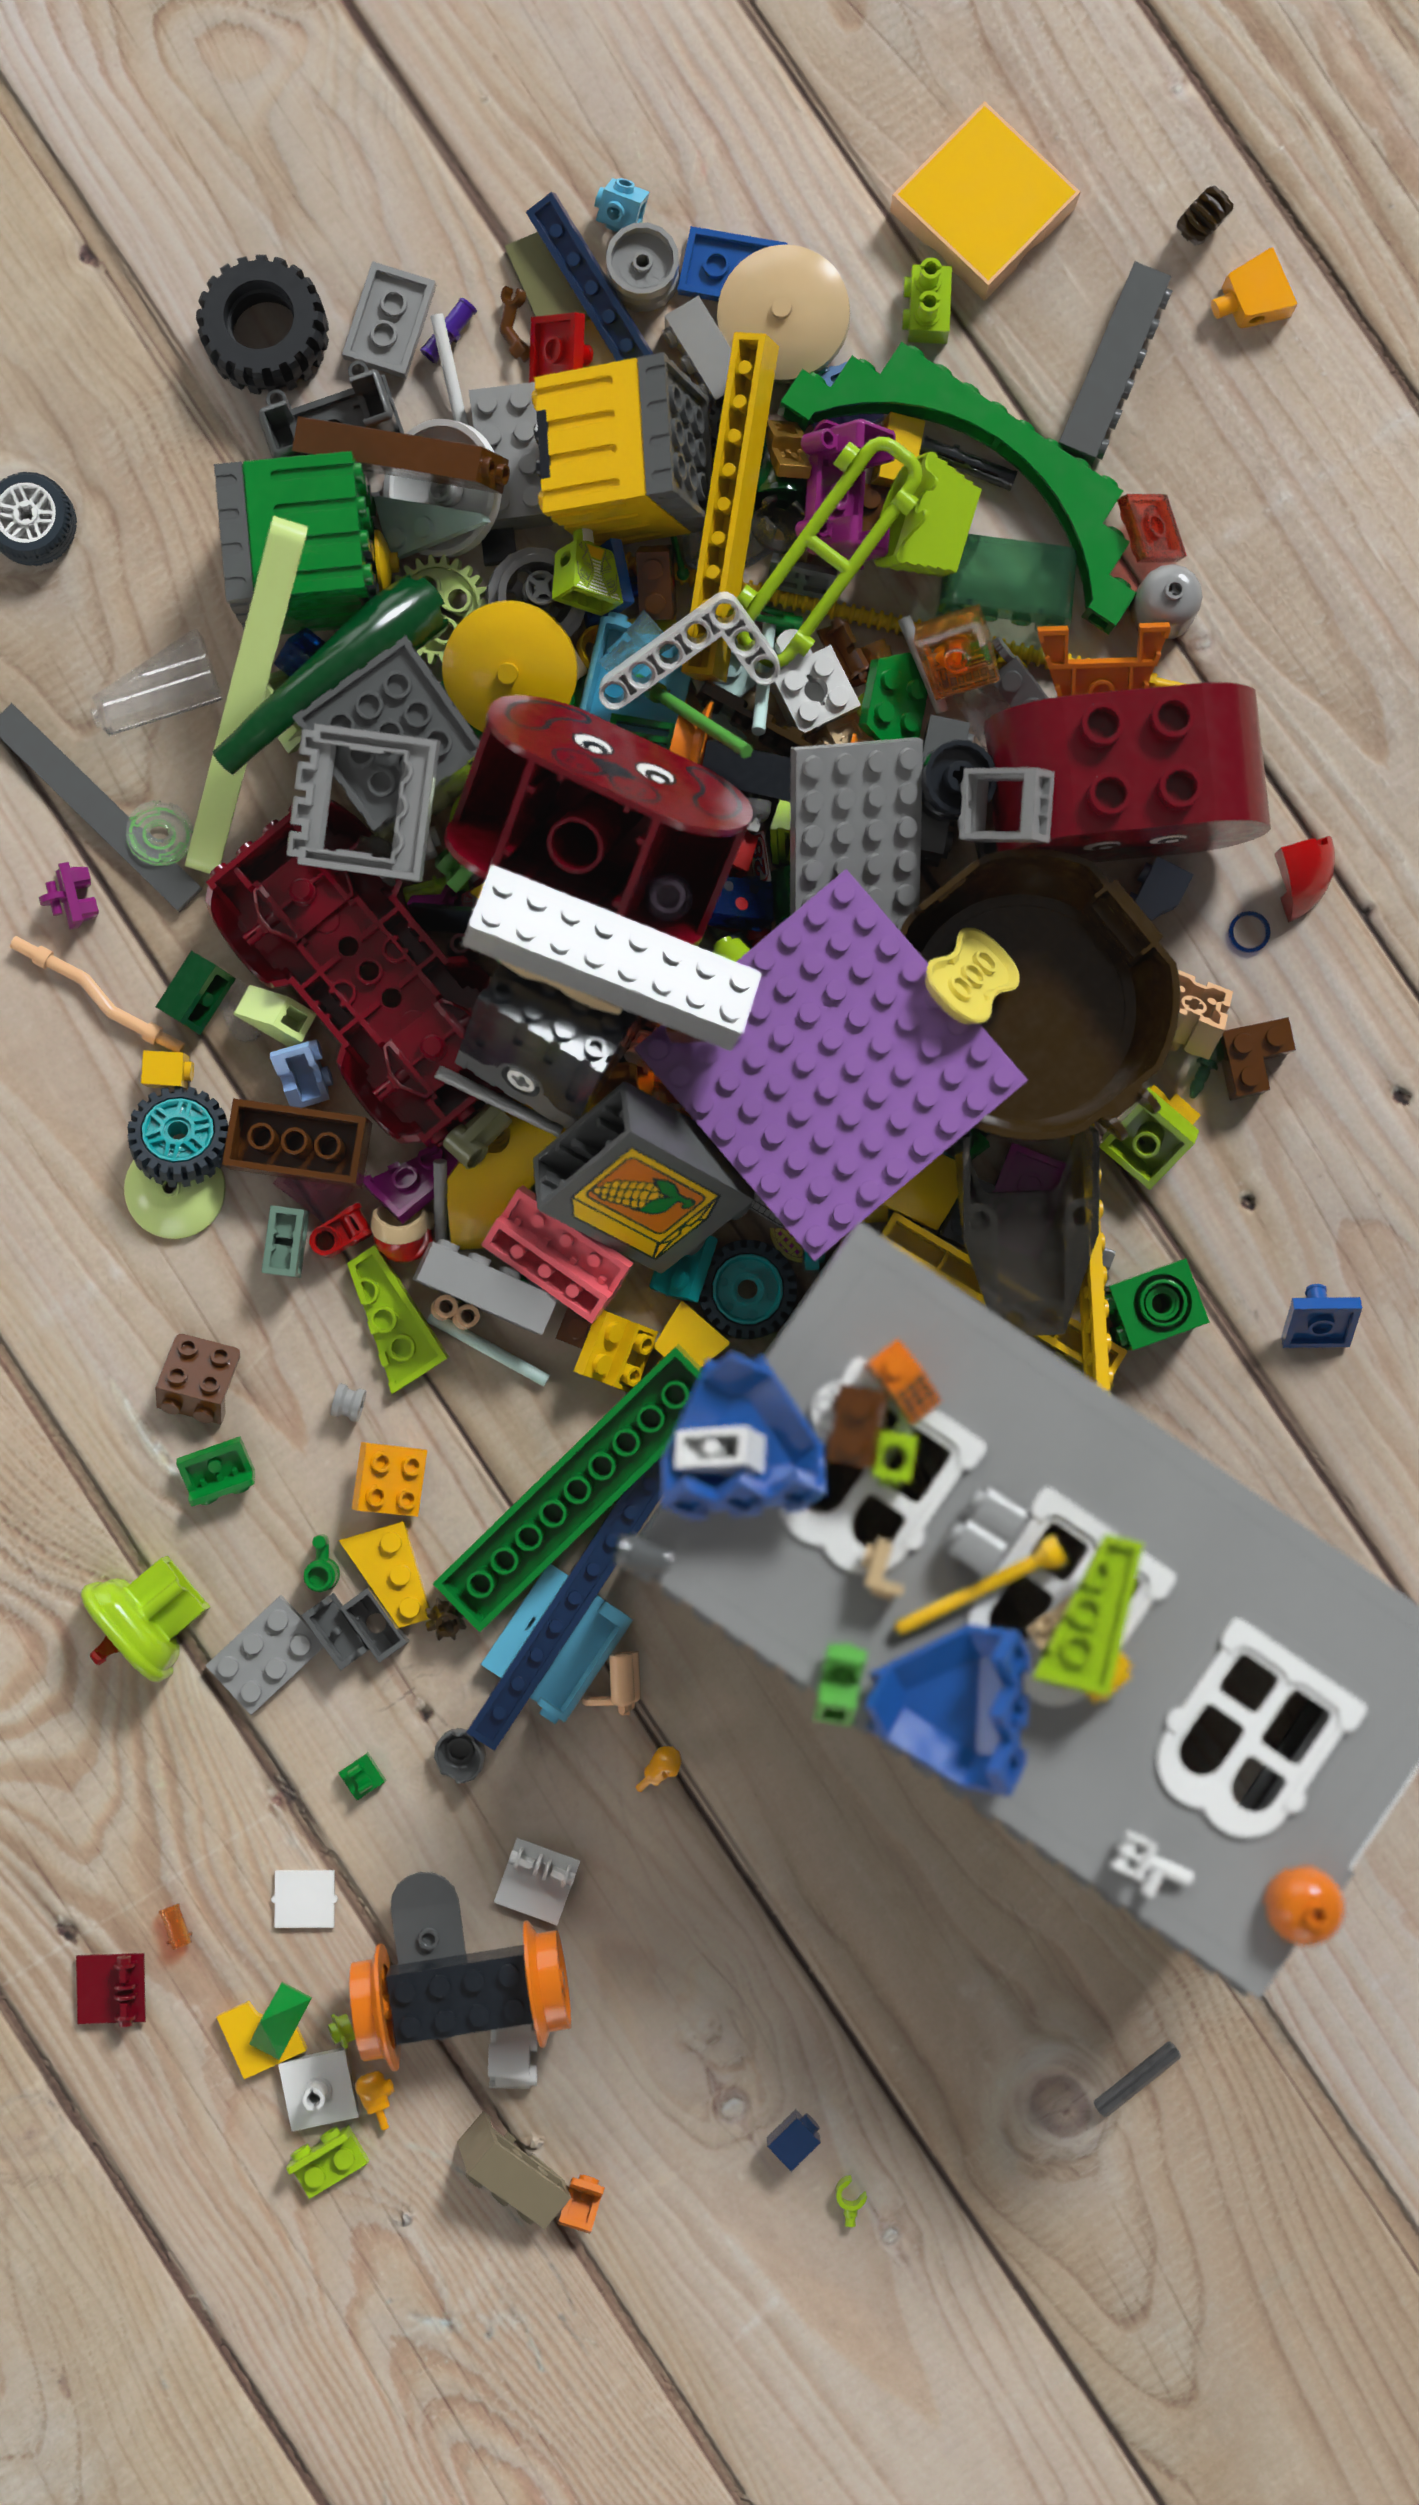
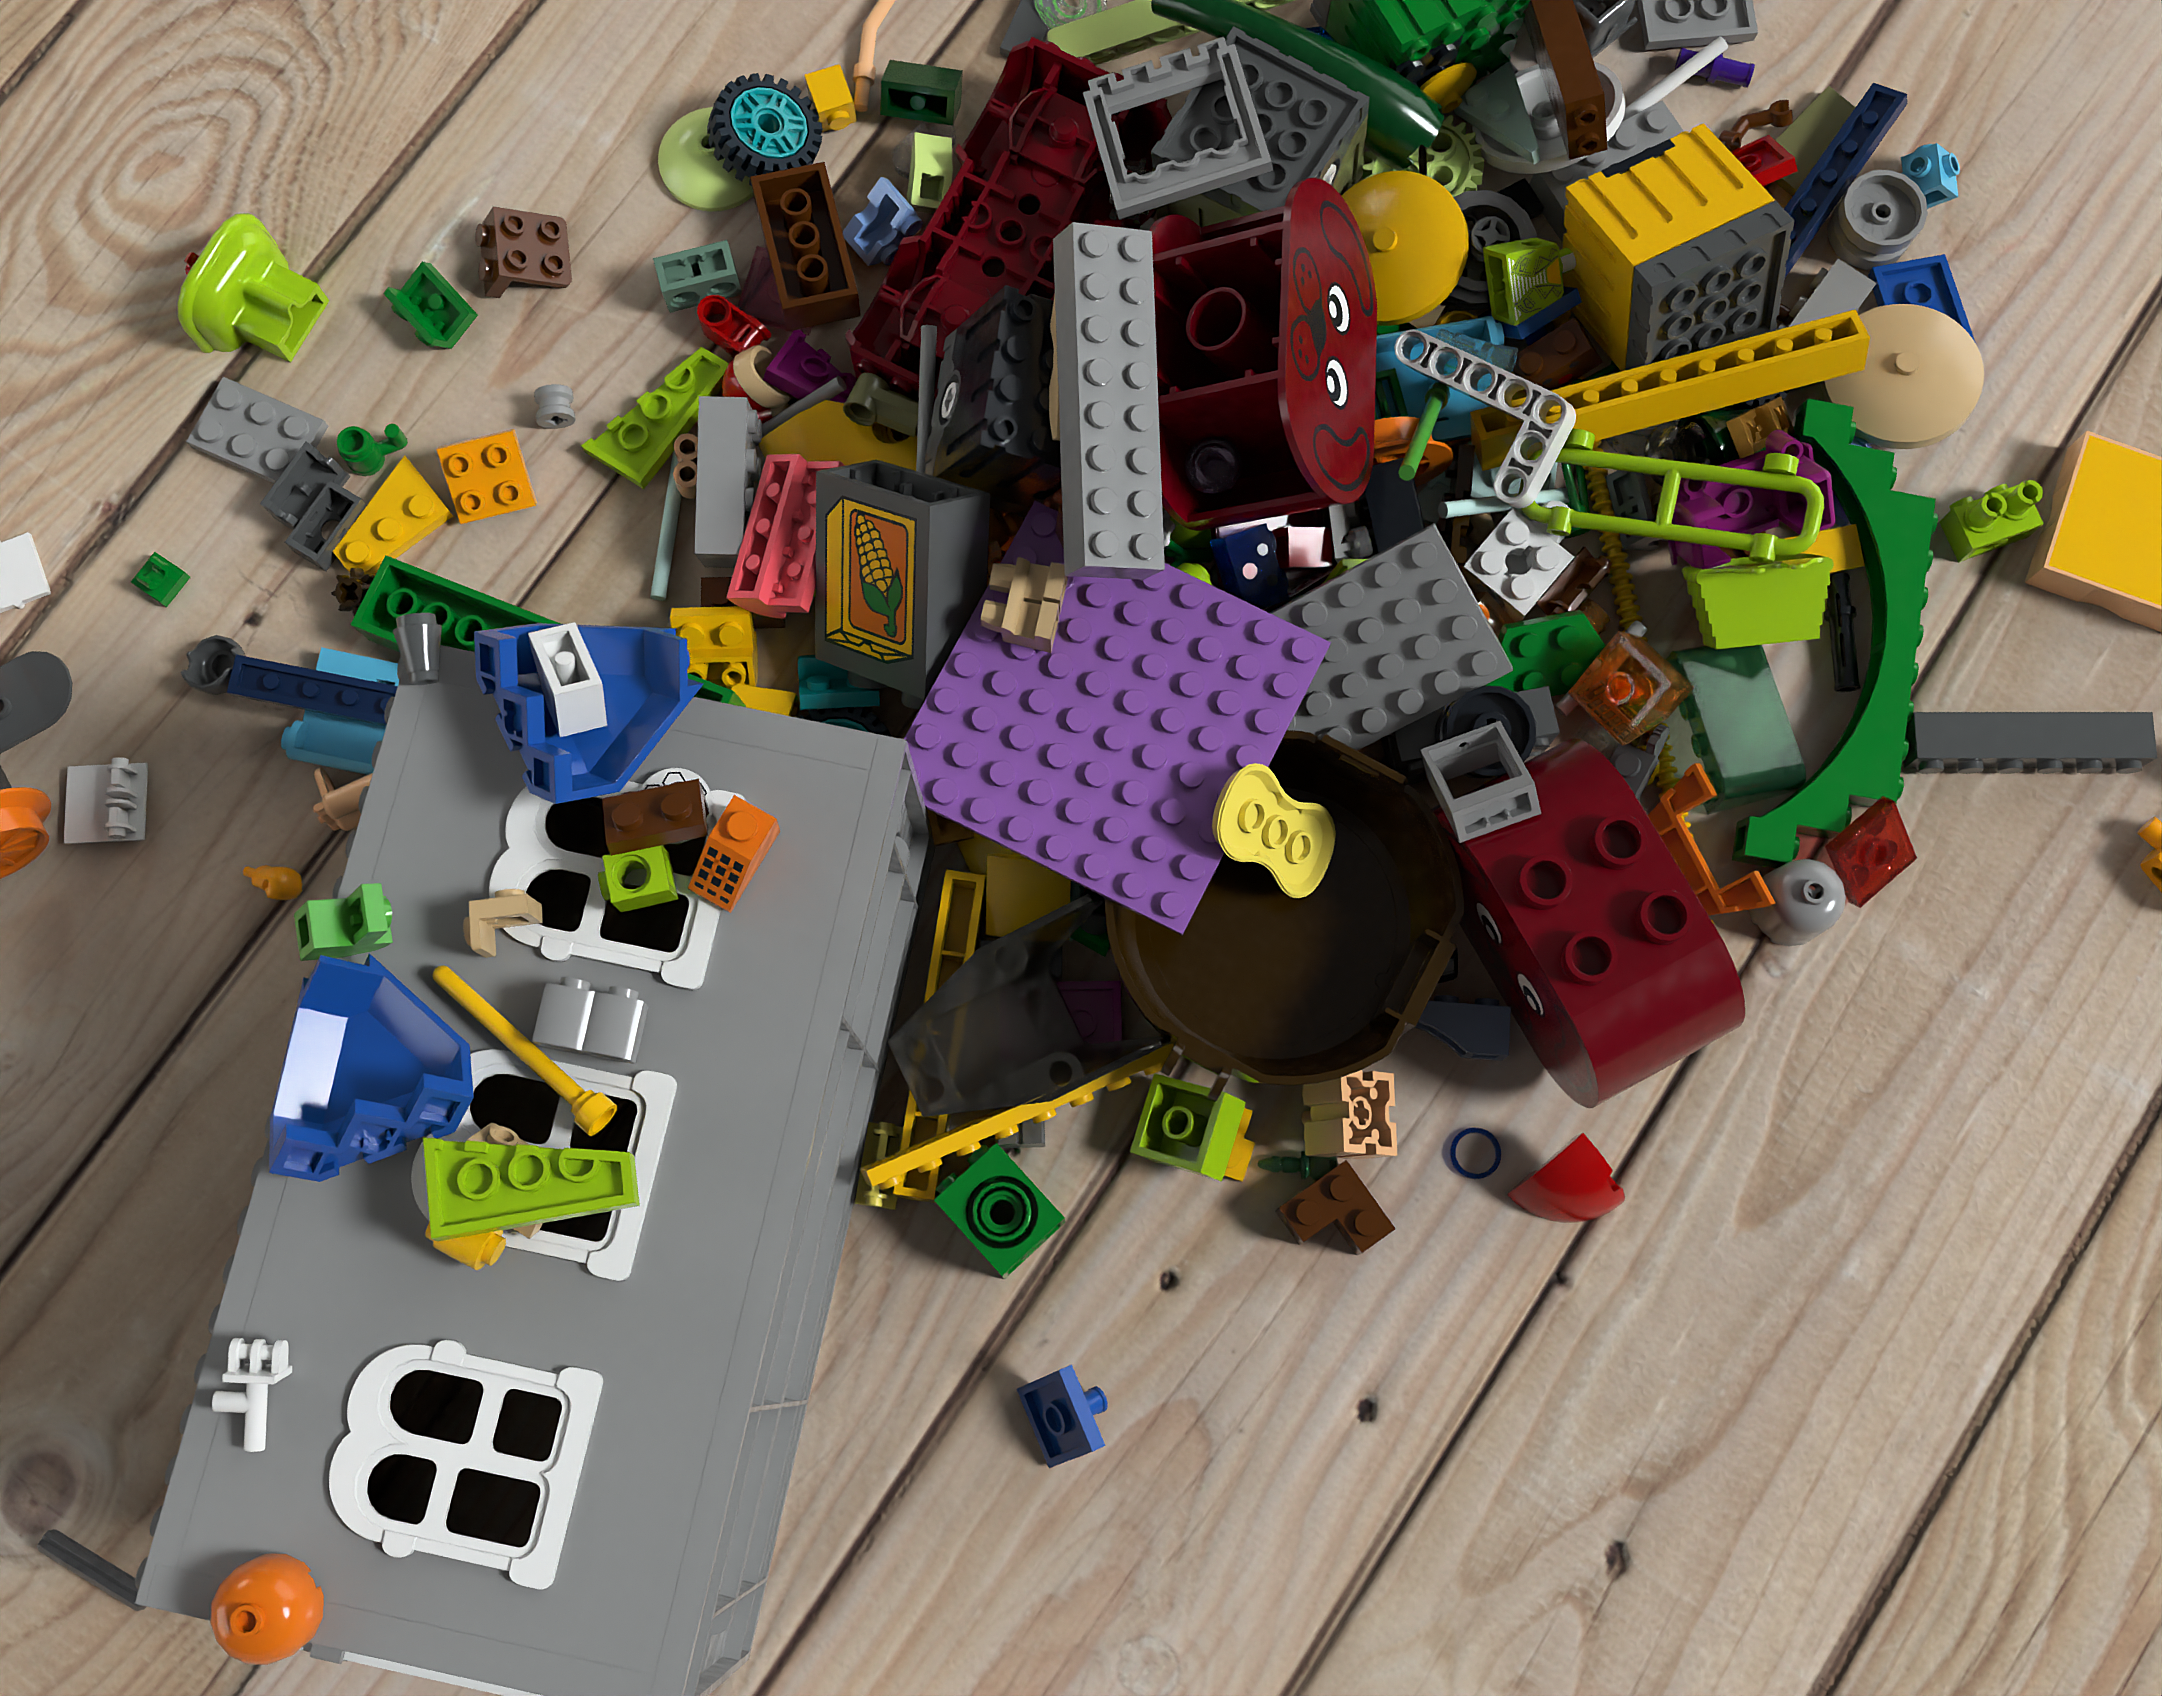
camera: 70 degrees right, 10 degrees down
none -> tan hips [981,557,1068,653]

